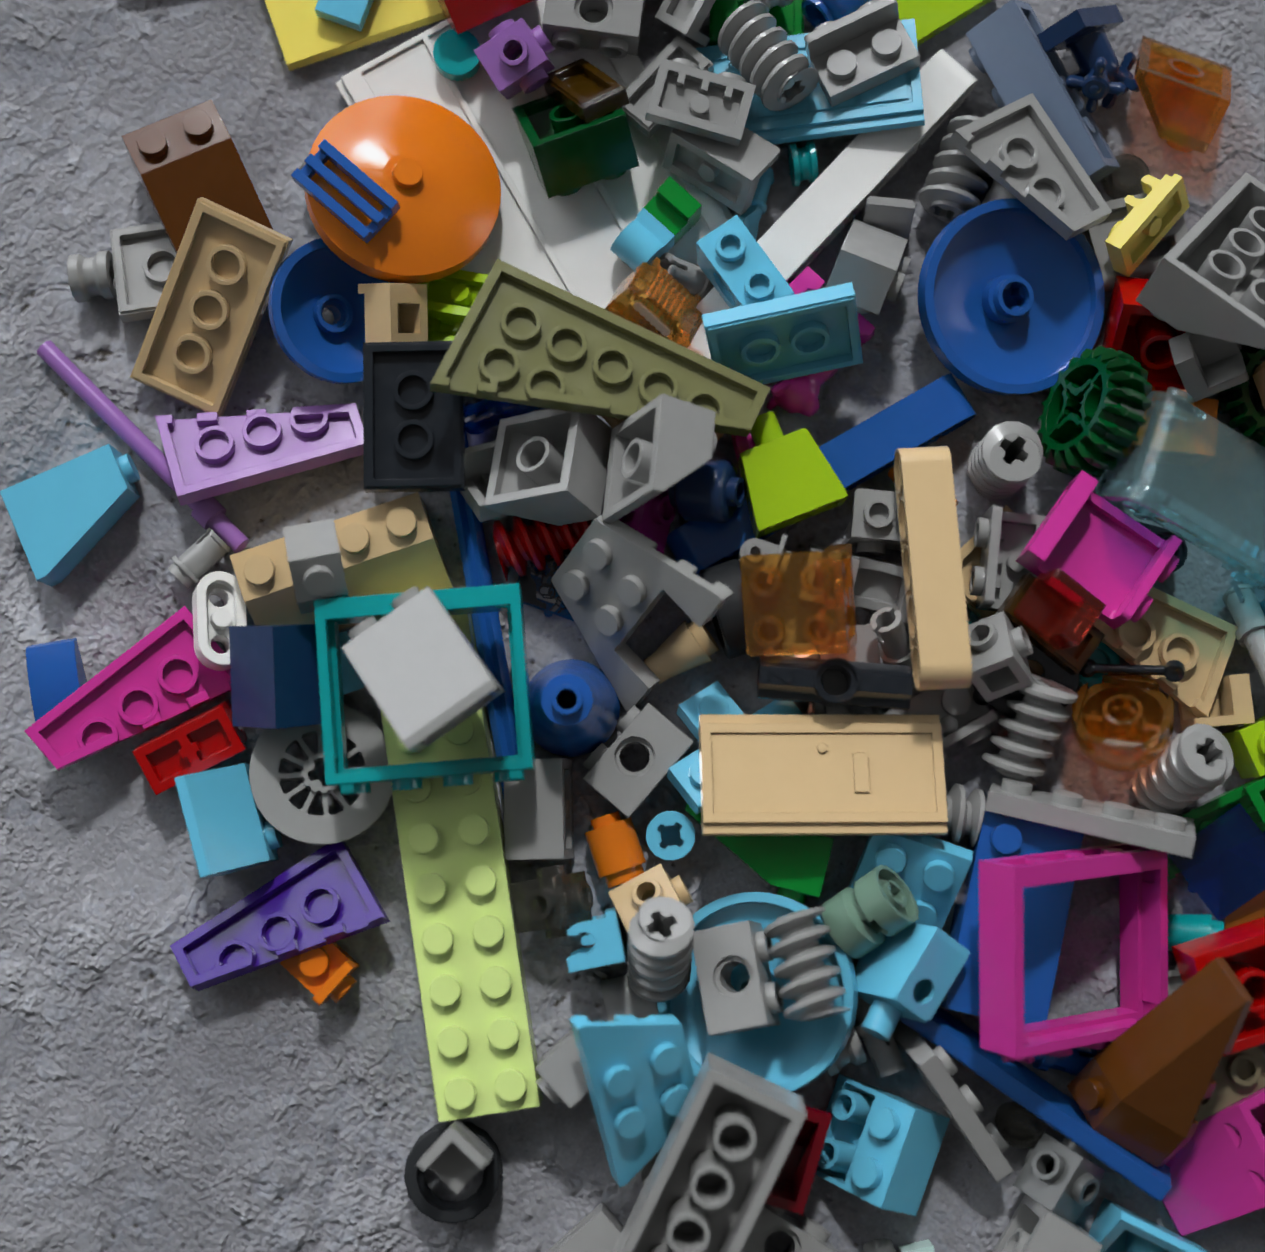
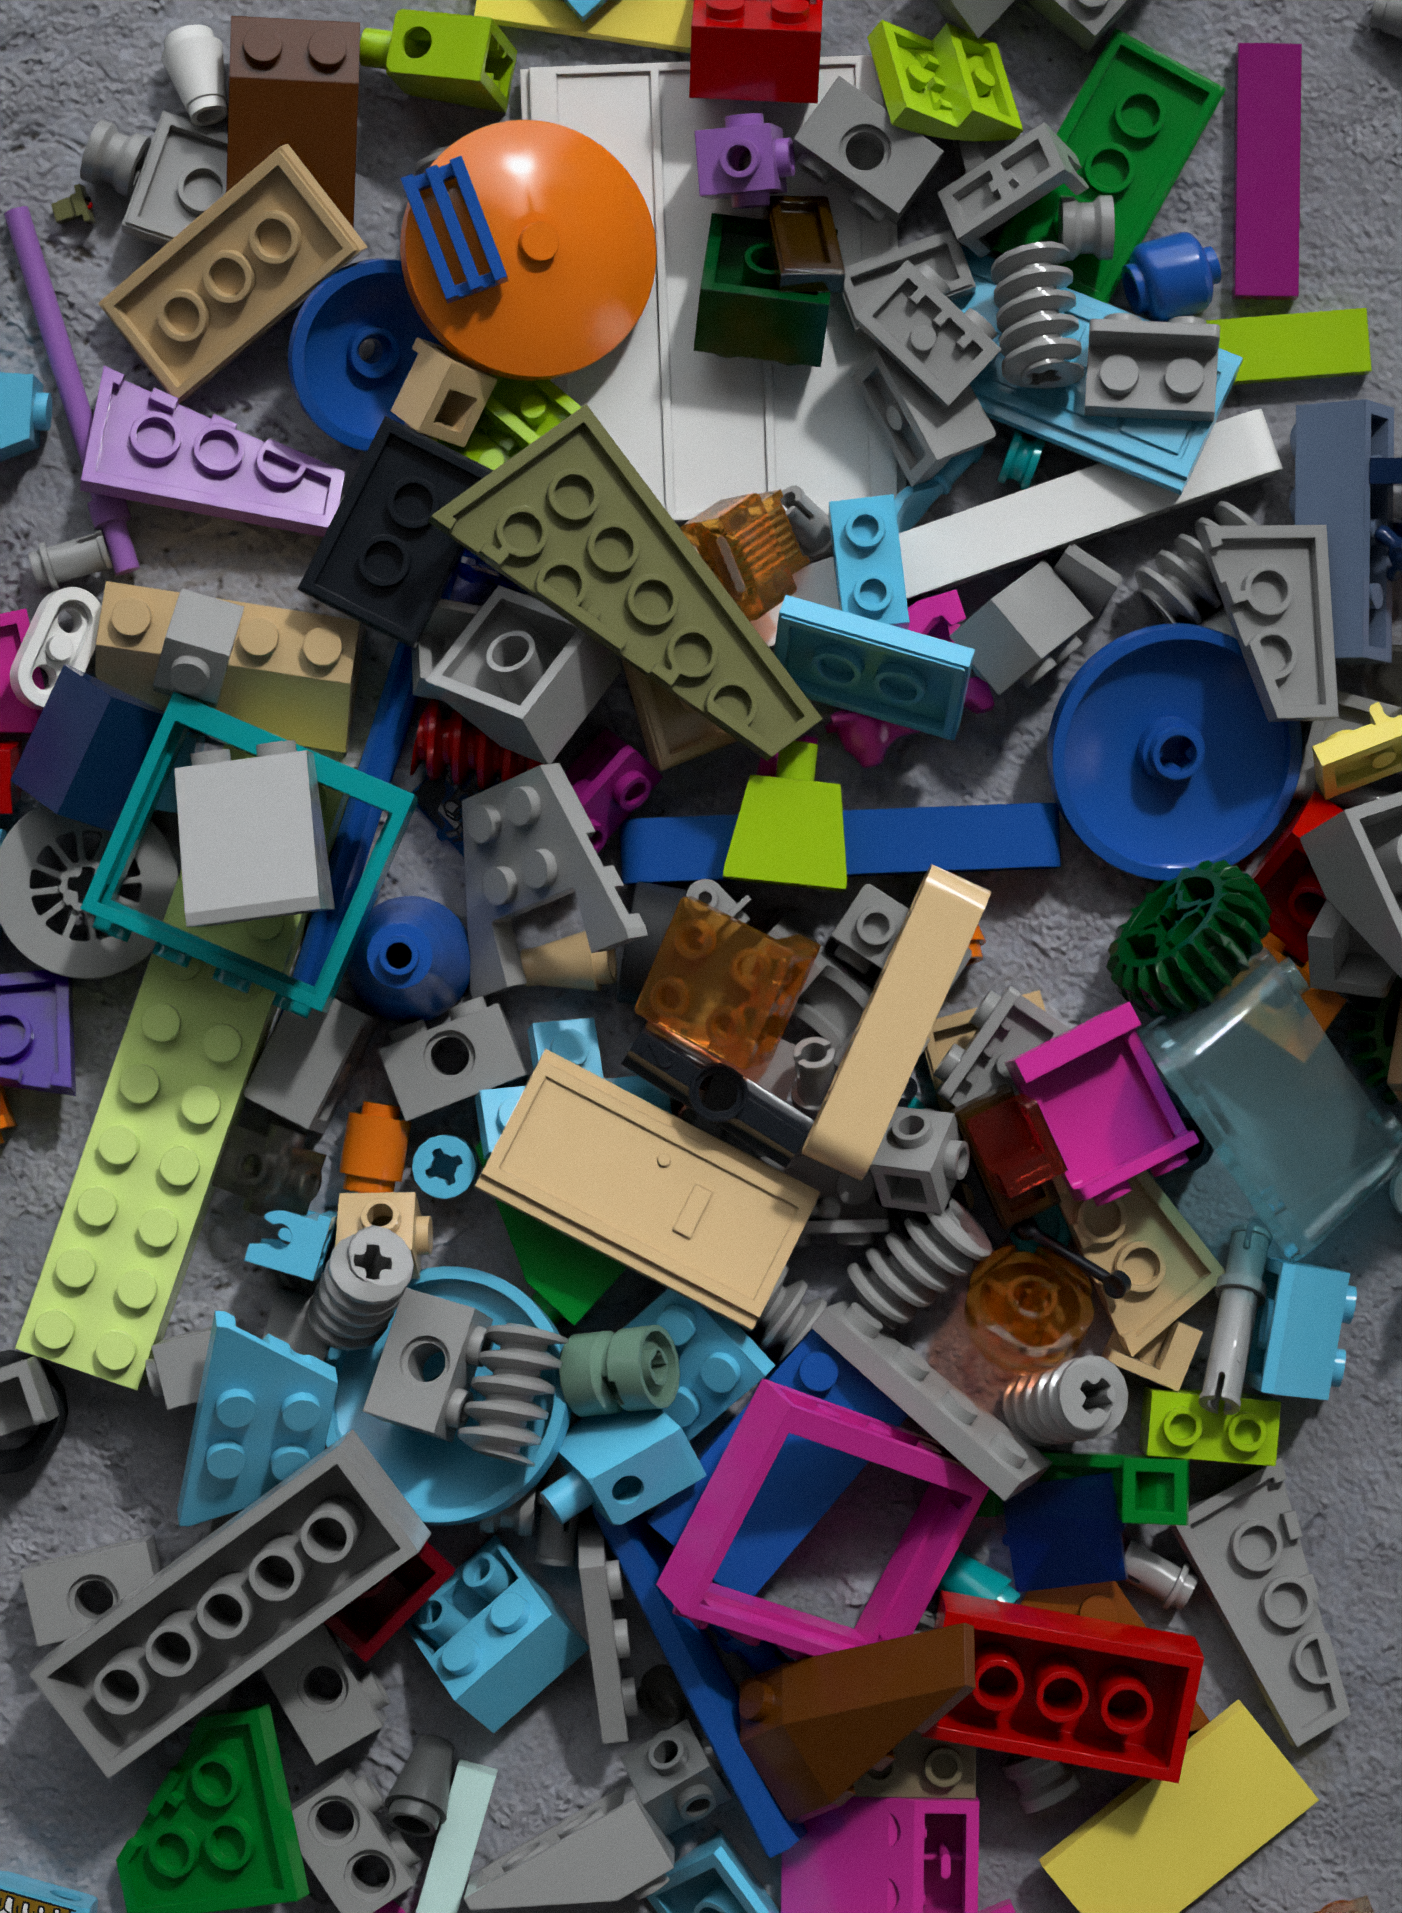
camera: 30 degrees right, 5 degrees up
teal tile [433,29,481,81] -> none
light grey slope [602,393,717,524] -> none
leg [610,176,702,276] -> none
dark blue head [668,458,746,523] -> none
light grey piece [967,421,1043,499] -> none
none -> olive piece [51,183,96,225]
none -> white cone [161,25,228,126]
none -> lime torso [359,9,518,113]

